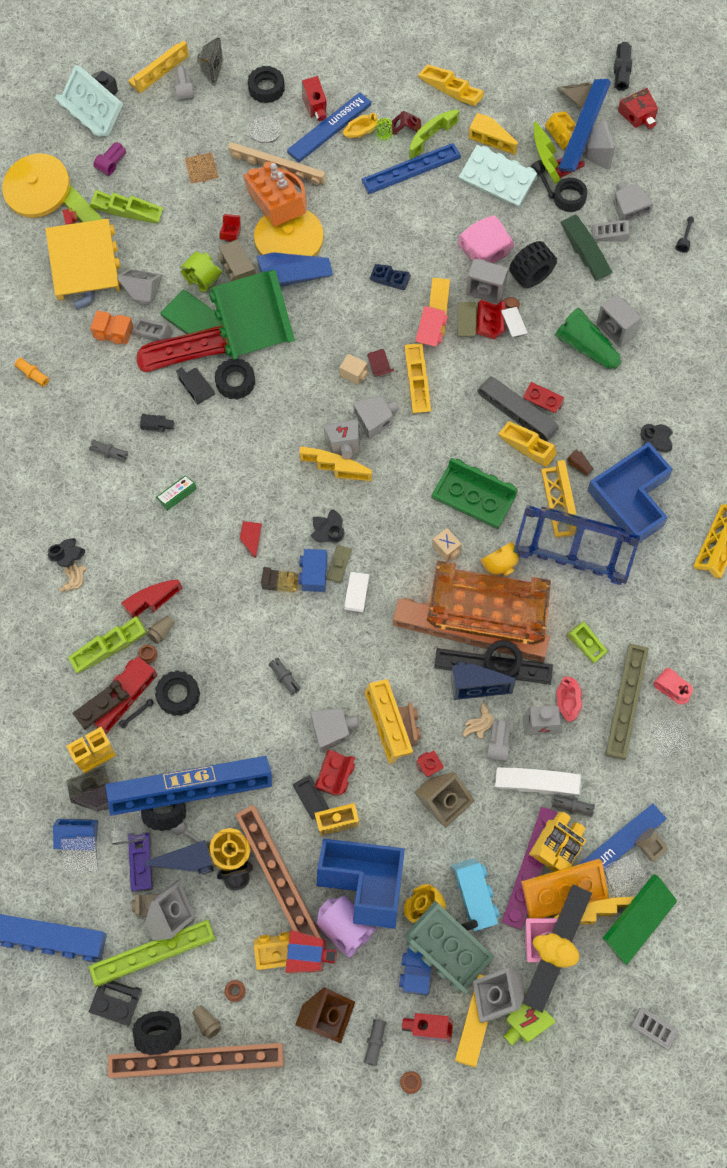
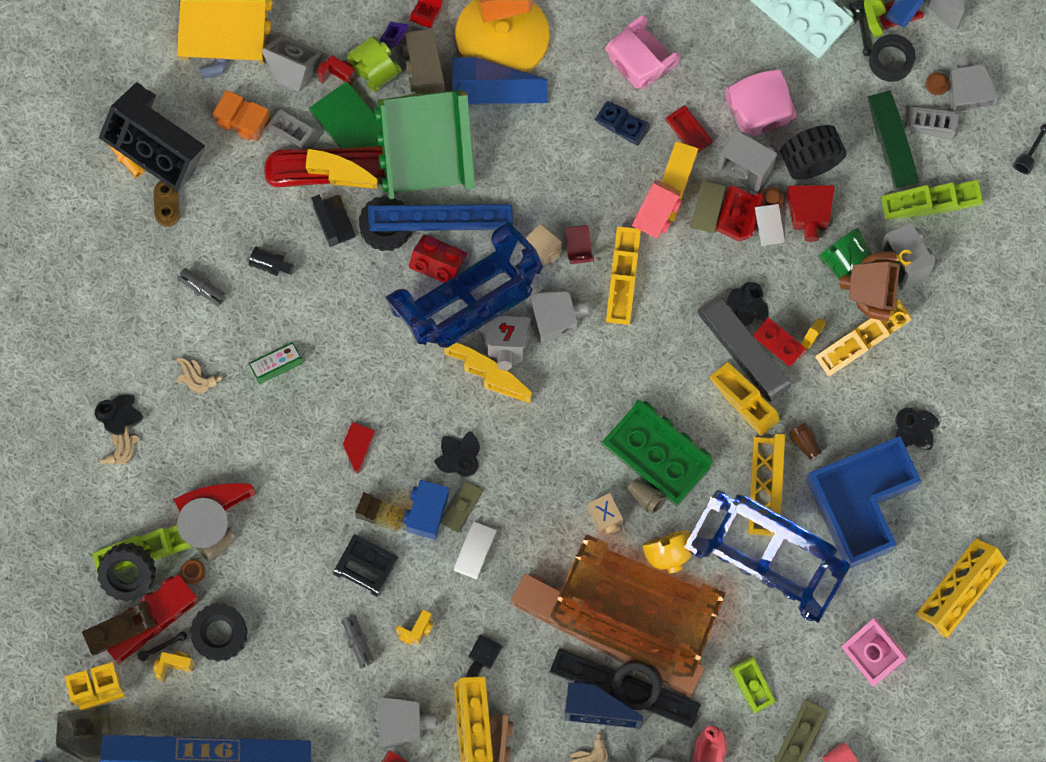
camera: 10 degrees right, 5 degrees up
none -> black tyre [97,543,156,602]
none -> black hinge [99,82,206,192]
none -> yellow bracket [153,651,194,681]
none -> pearl gold plate [154,181,180,227]
none -> tan piece [176,358,223,394]
none -> light grey piece [177,498,228,548]
none -> yellow slope [306,149,379,189]
none -> red bracket [317,55,356,86]
none -> black plate [333,534,399,597]
none -> blue tile [368,204,514,231]
none -> dark purple slope [379,21,409,50]
none -> clear blue windscreen [385,221,543,348]
none -> yellow bracket [396,610,434,646]
none -> red bracket [409,234,468,286]
none -> black plate [467,634,502,677]
none -> bright pink piece [605,15,680,90]
none -> dark tan cone [627,479,665,513]
none -> red tile [665,105,713,154]
none -> black plate [726,282,769,326]
none -> red torso [786,185,834,242]
none -> yellow tile [801,317,826,349]
none -> yellow slope [815,298,913,377]
none -> dark orange torso [840,250,912,326]
none -> bright pink slope [841,617,908,686]
none -> lime slope [881,179,984,220]
none -> dark orange plate [925,72,950,95]

